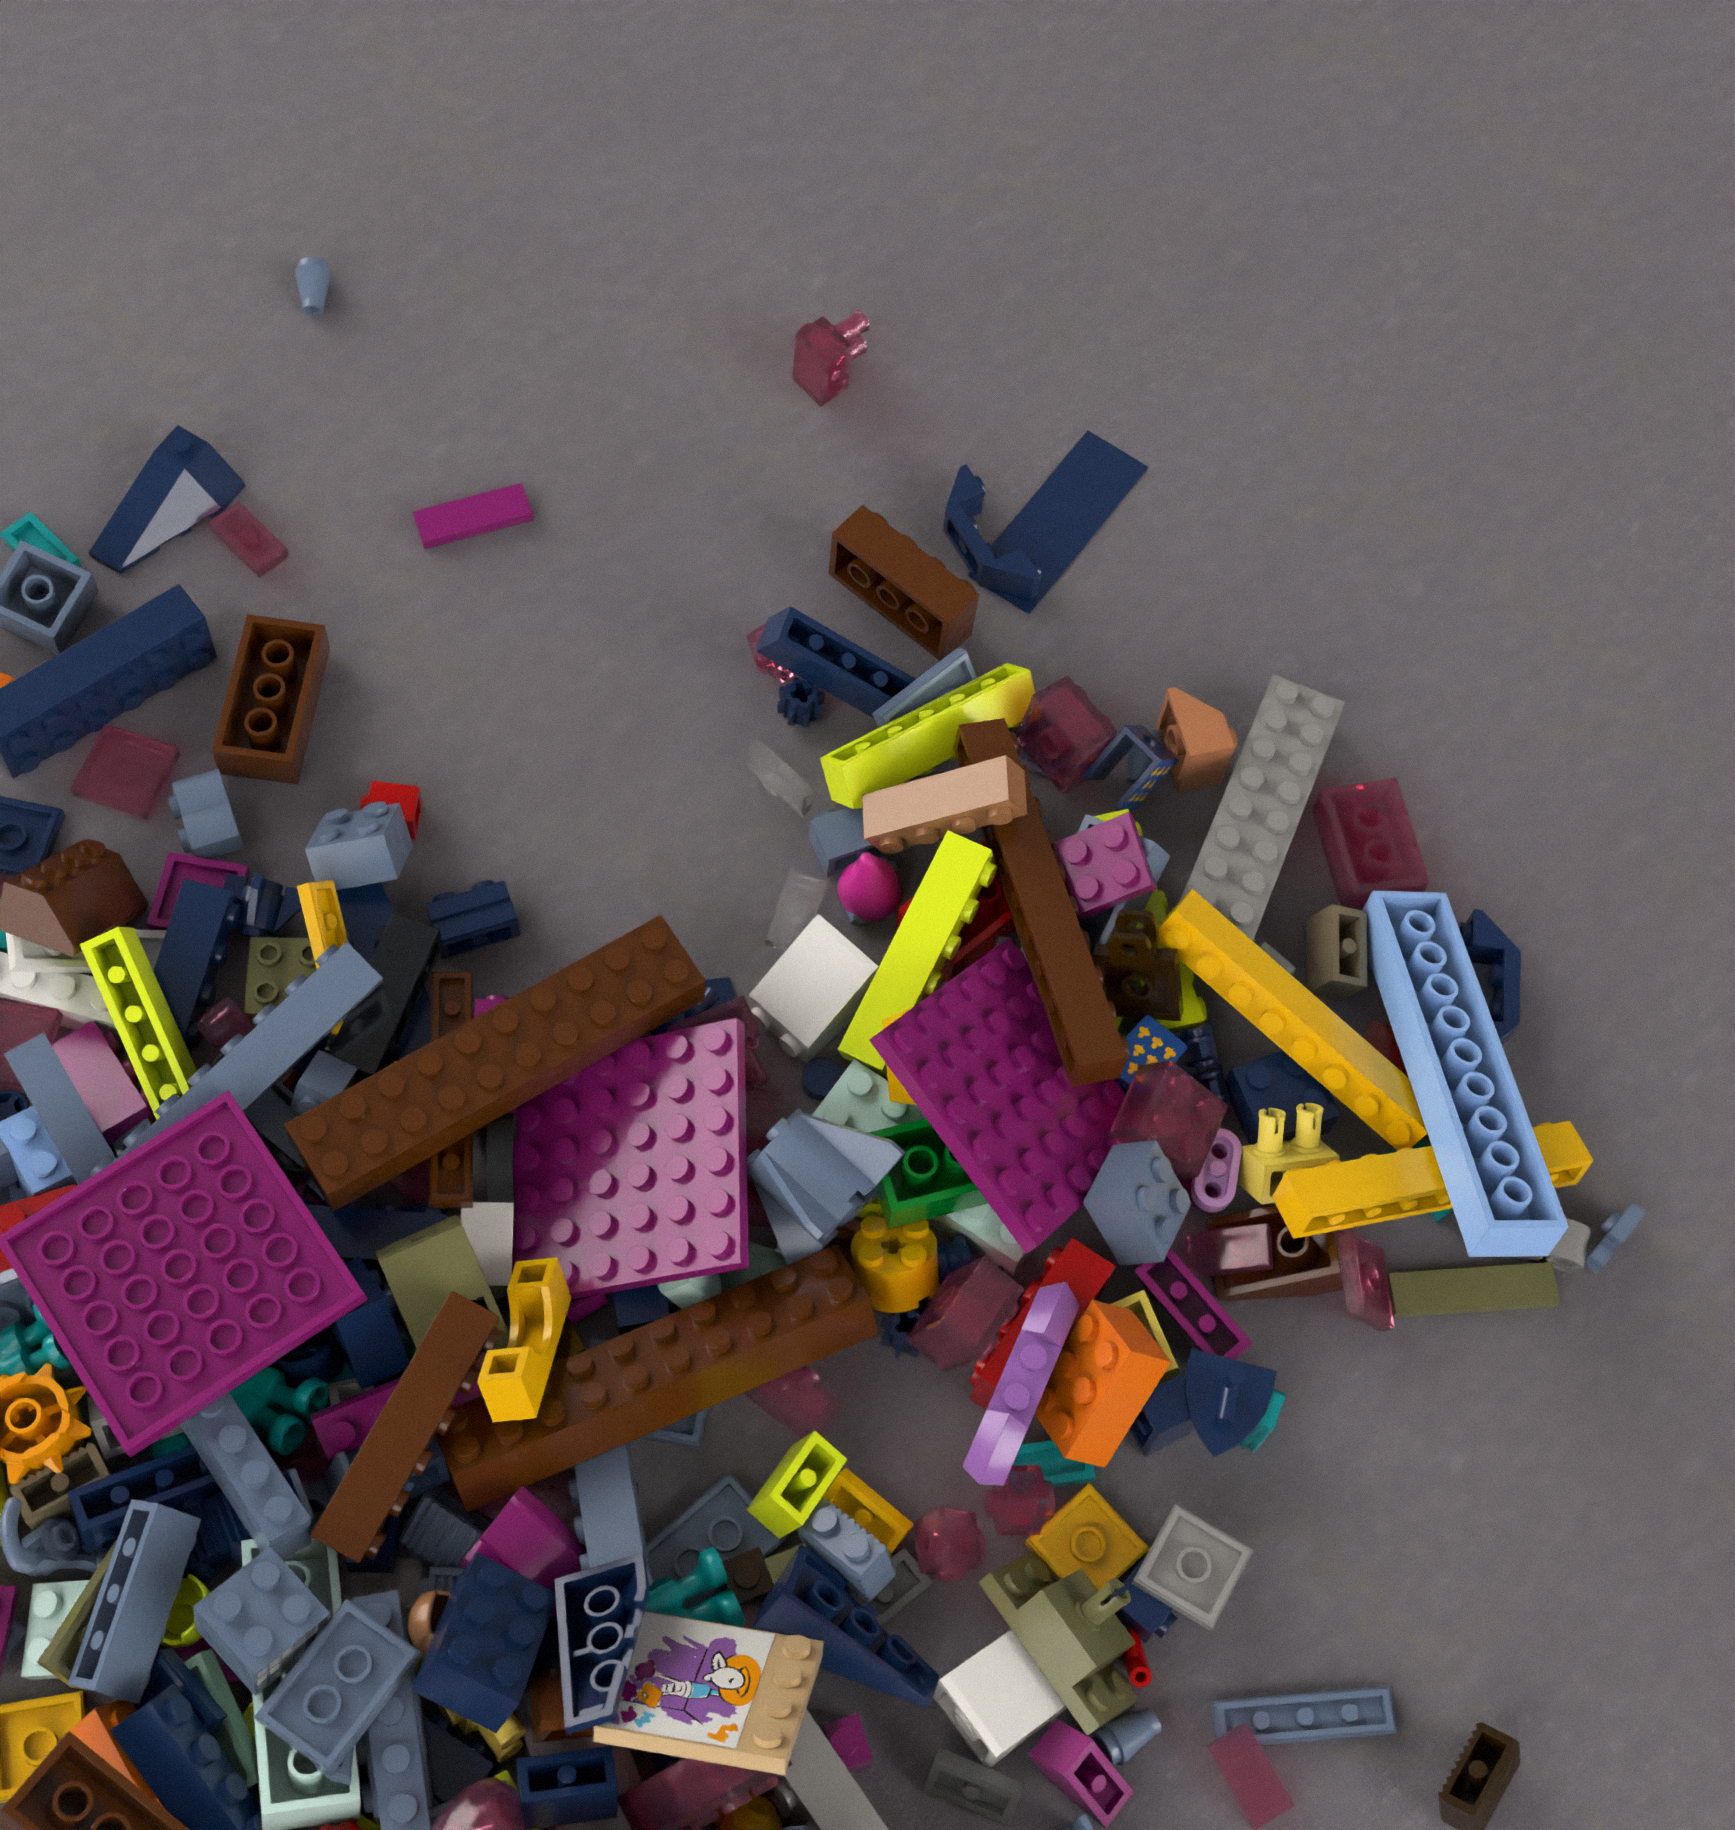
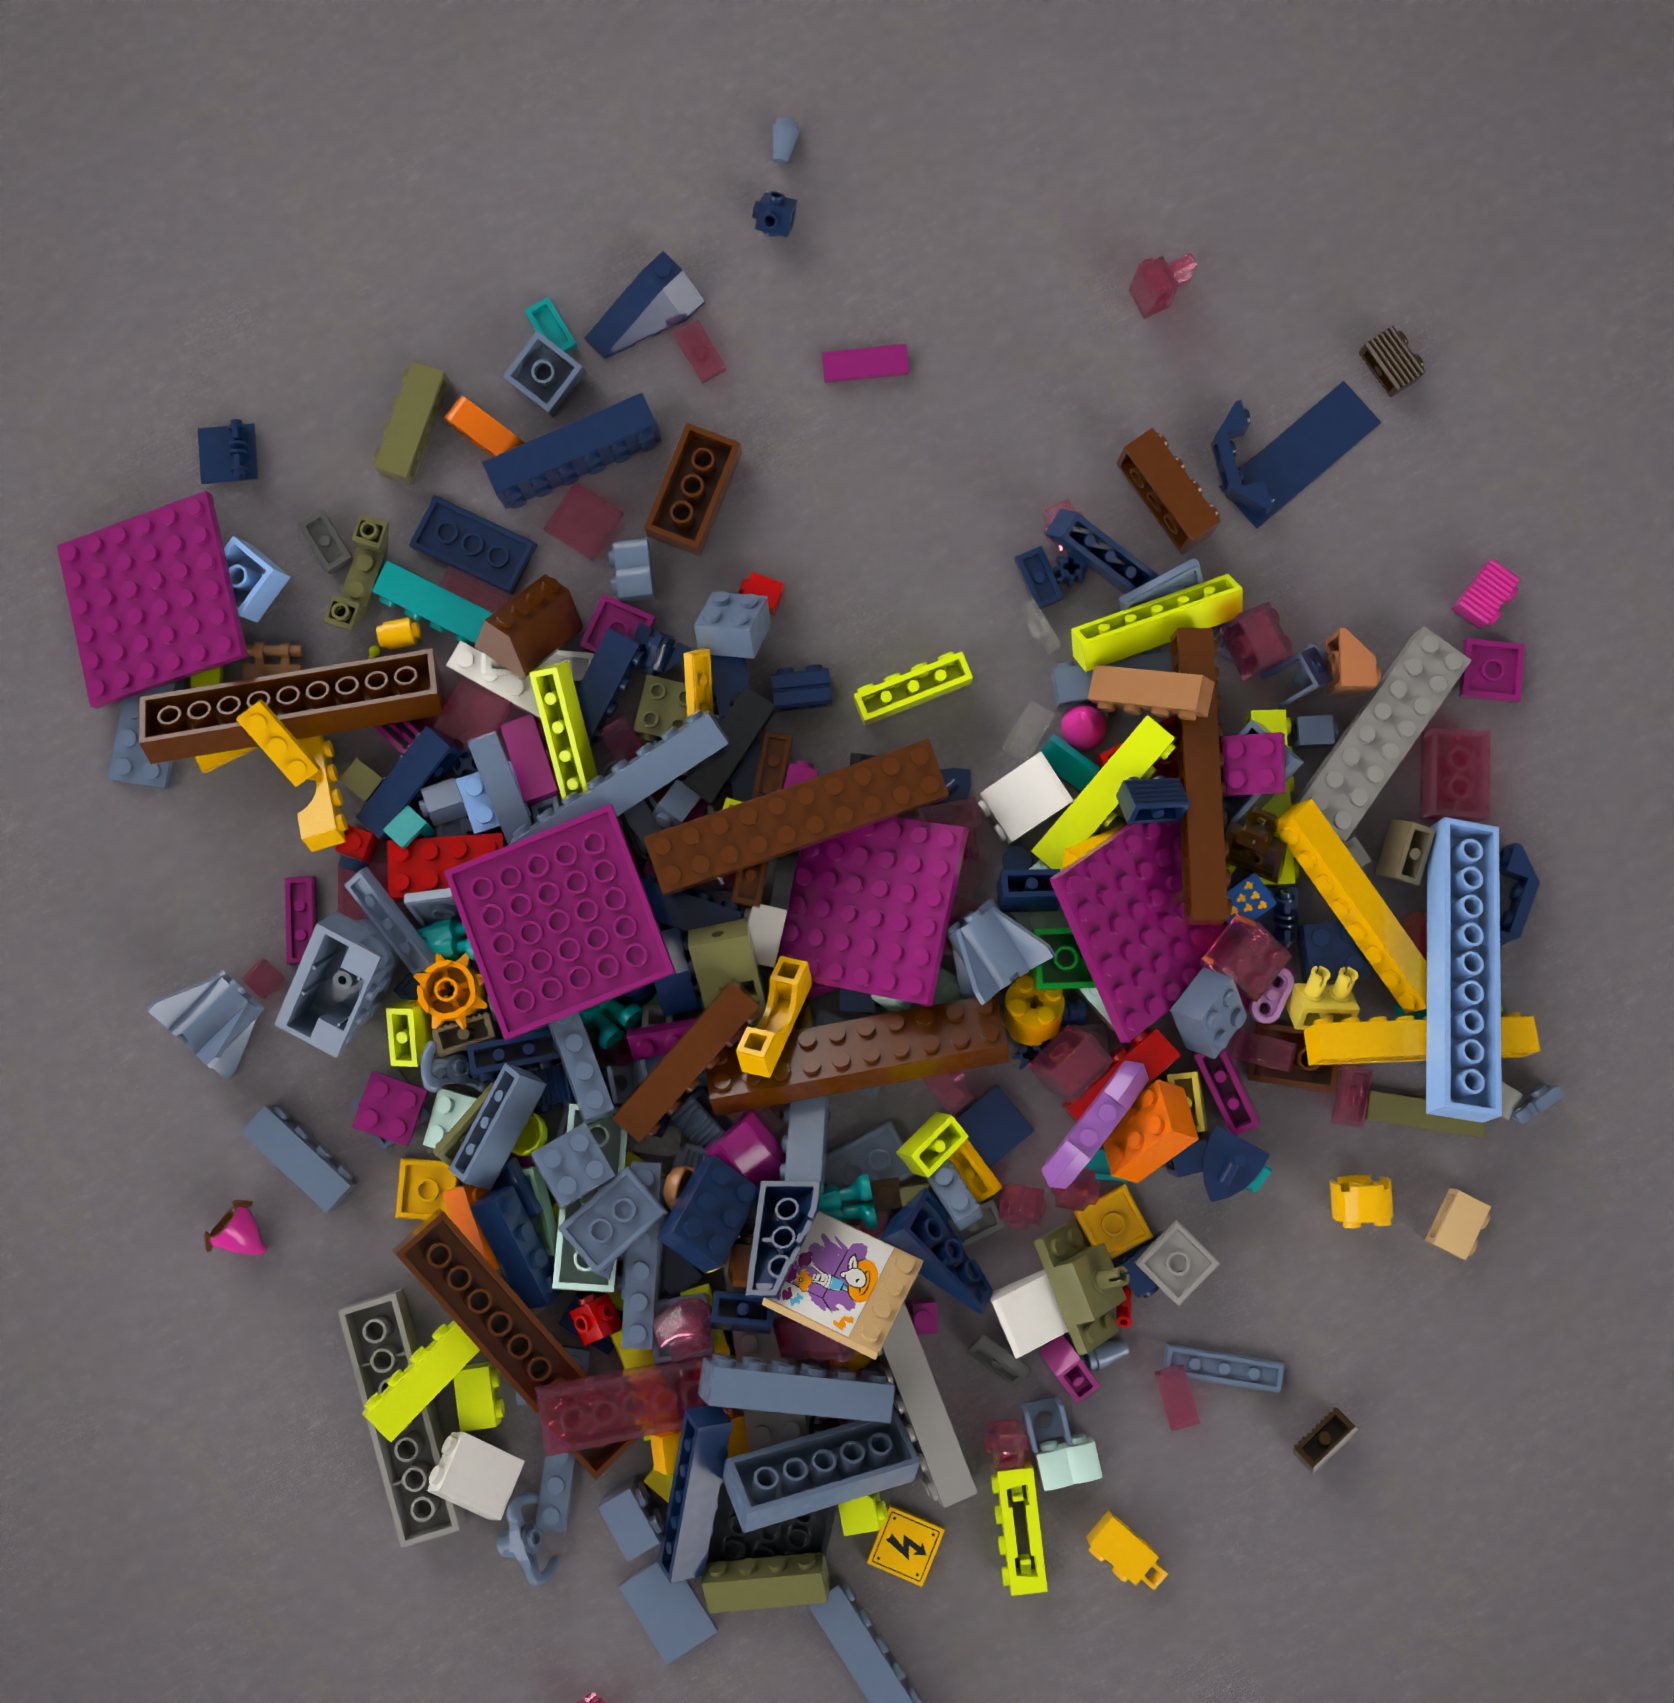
camera: 25 degrees right, 20 degrees up
none -> dark blue brick [752,191,798,237]
none -> neon yellow brick [854,651,973,726]
none -> dark blue tile [955,1084,1035,1168]
none -> dark blue brick [996,869,1061,912]
none -> dark blue plate [1014,546,1064,611]
none -> teal tile [1040,734,1100,792]
none -> dark blue brick [1116,776,1190,825]
none -> sand blue brick [1291,715,1338,749]
none -> yellow brick [1330,1175,1394,1228]
none -> dark brown brick [1359,326,1426,398]
none -> tan brick [1425,1188,1491,1261]
none -> dark pink brick [1452,558,1521,629]
none -> magenta plate [1459,638,1525,703]

